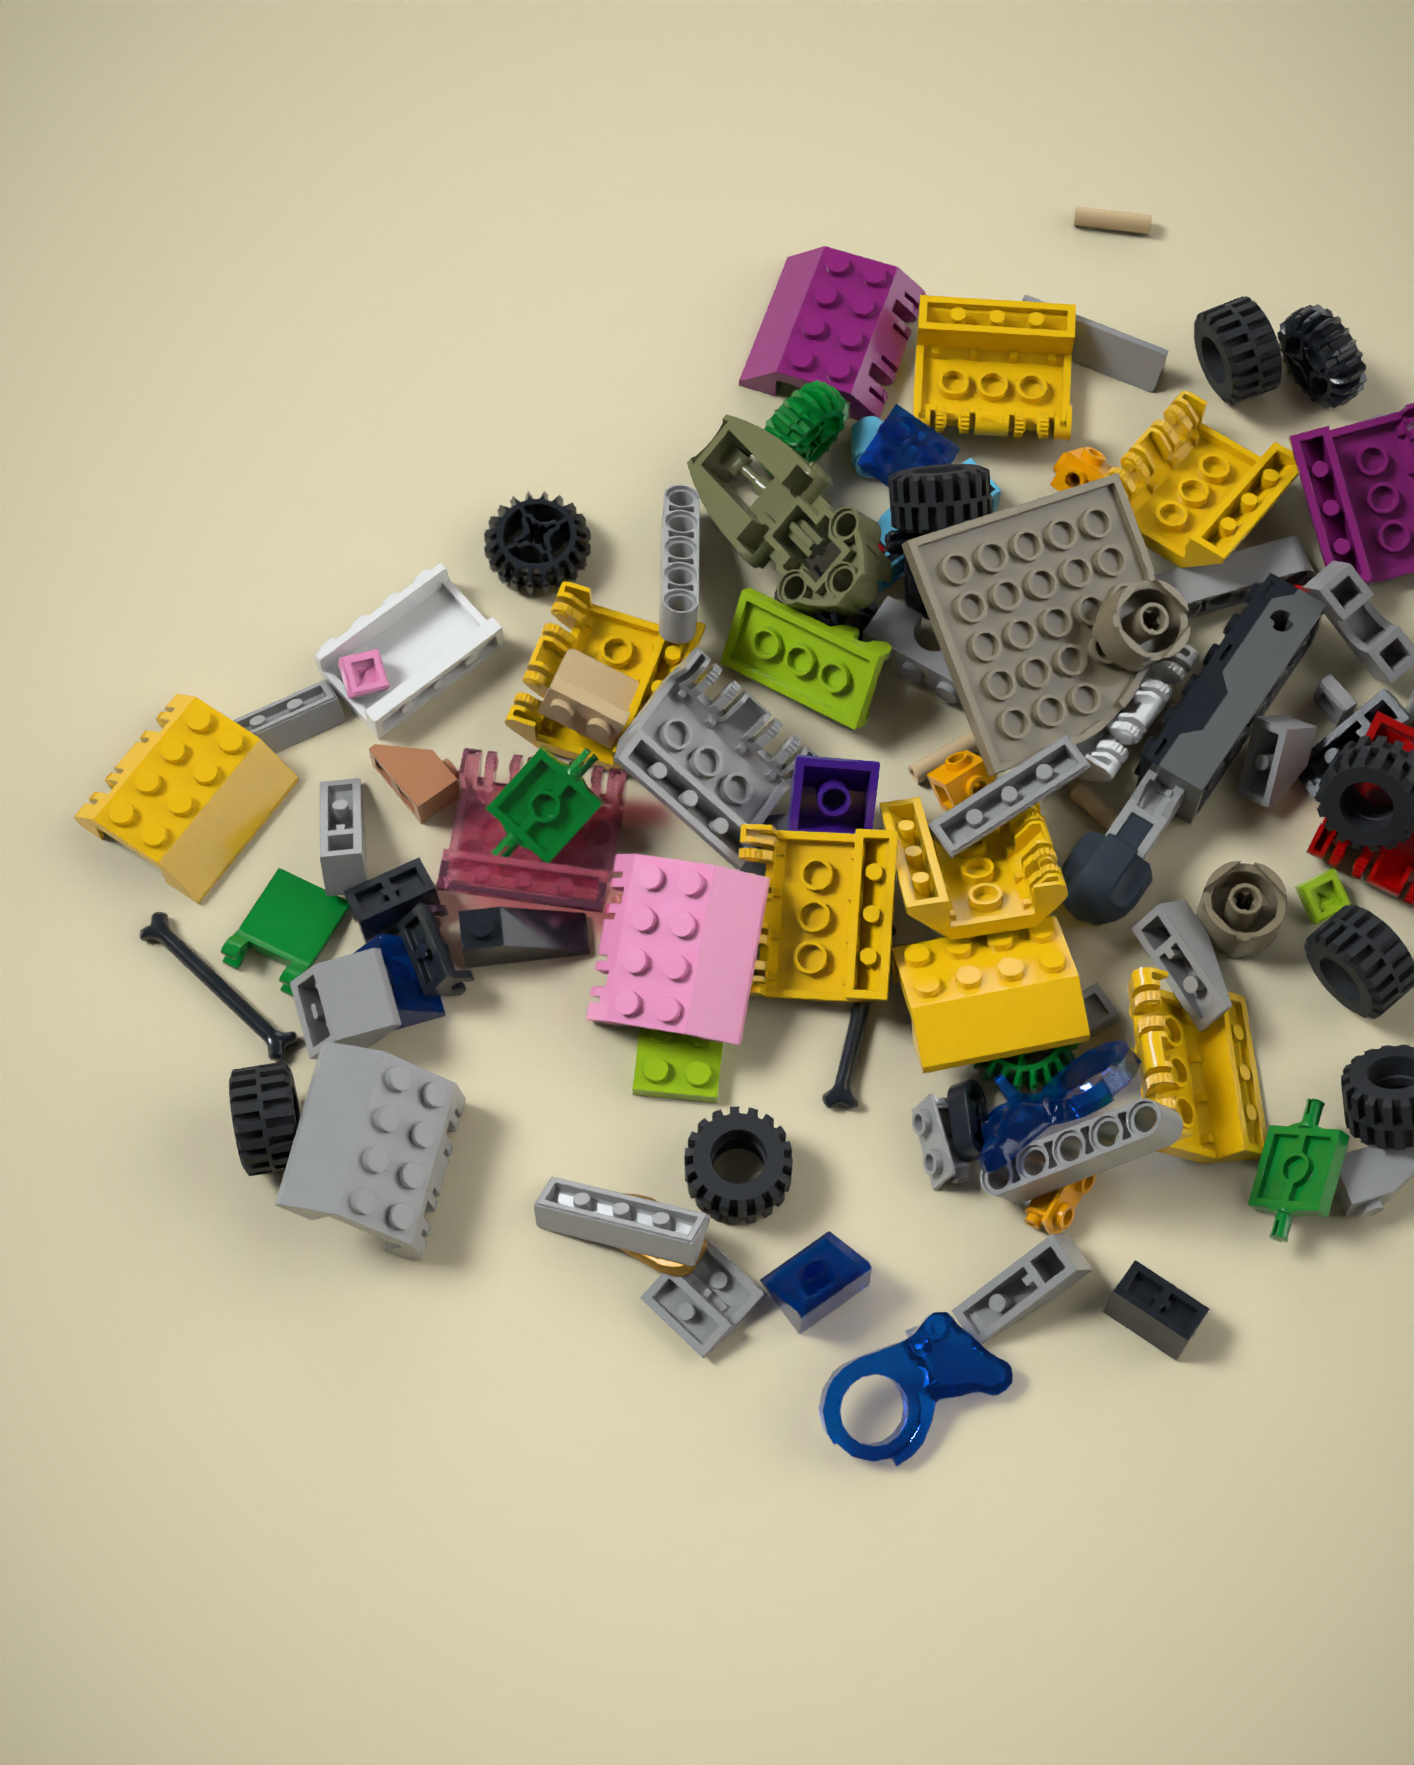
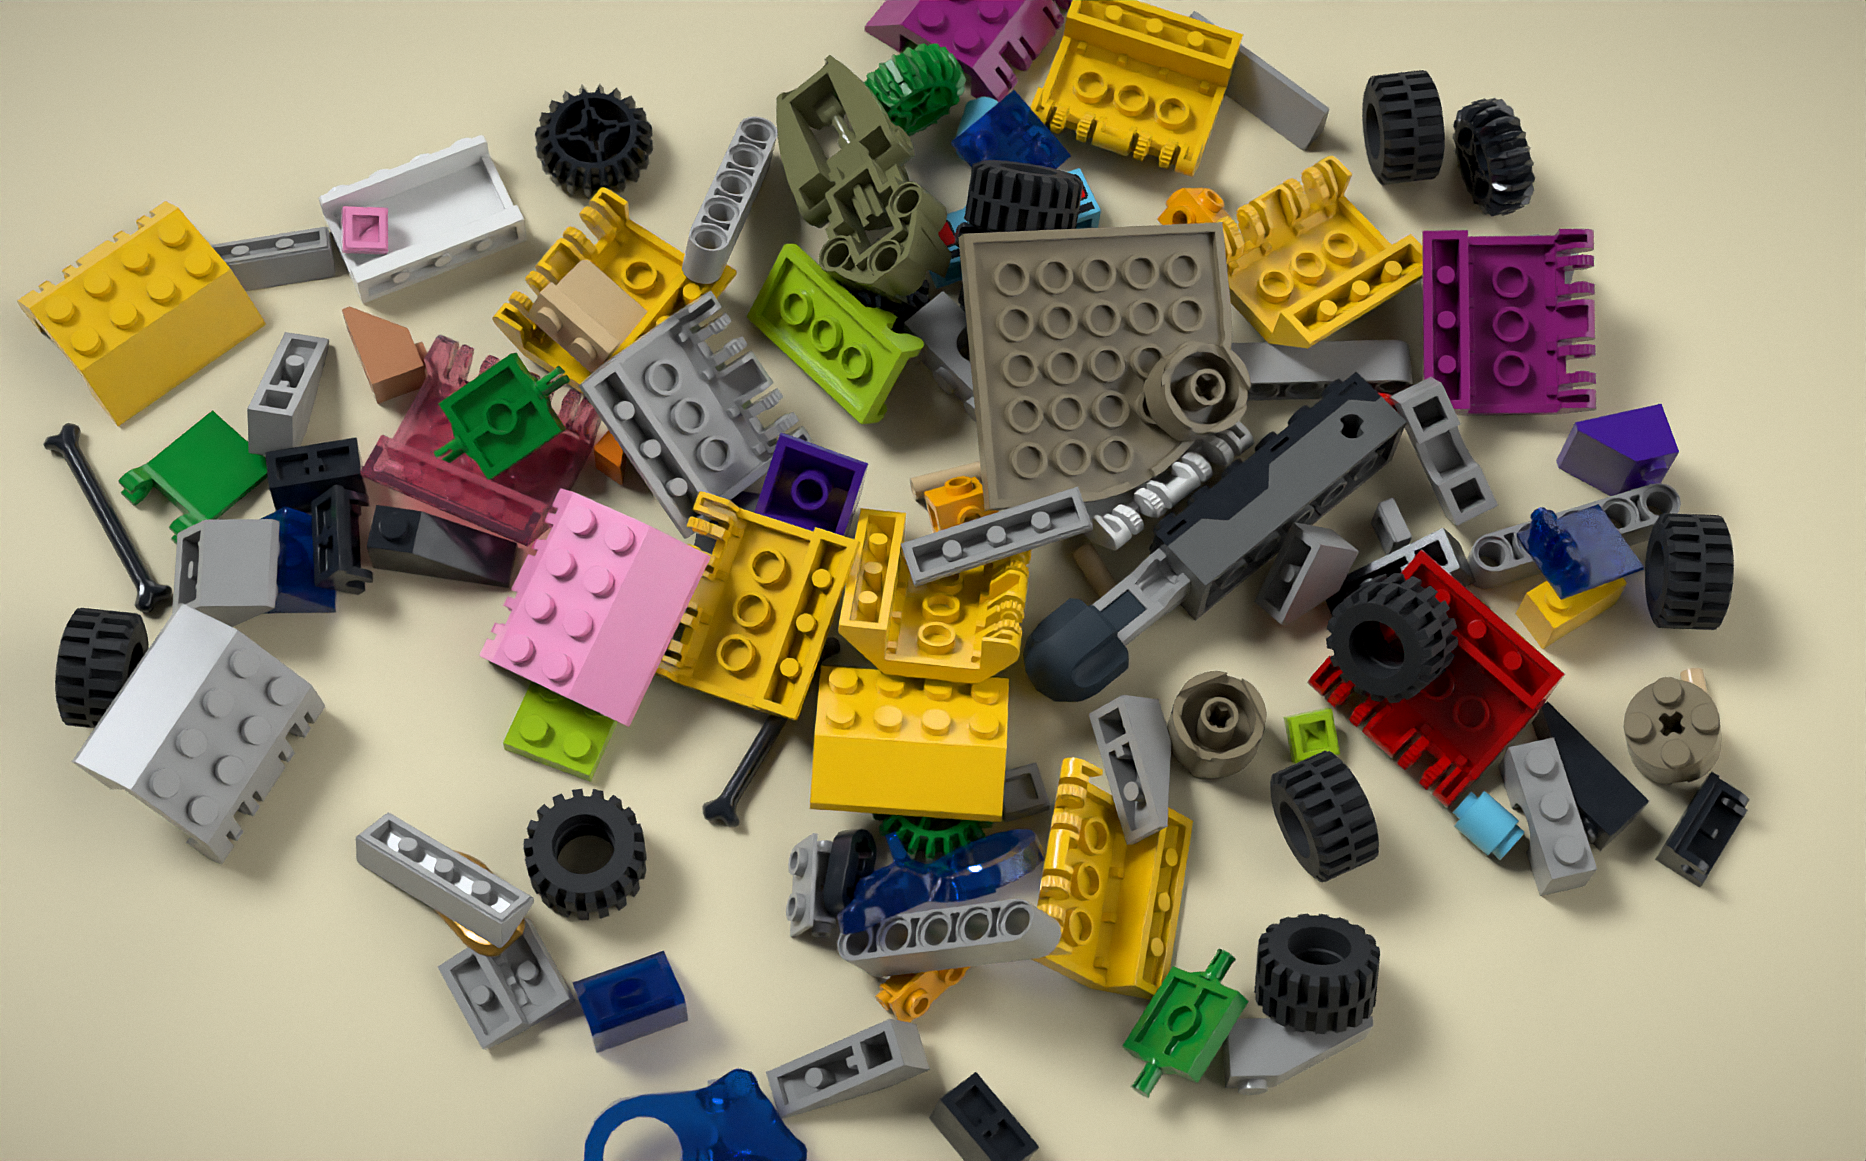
camera: 10 degrees right, 0 degrees up
none -> orange slope [593,430,627,485]

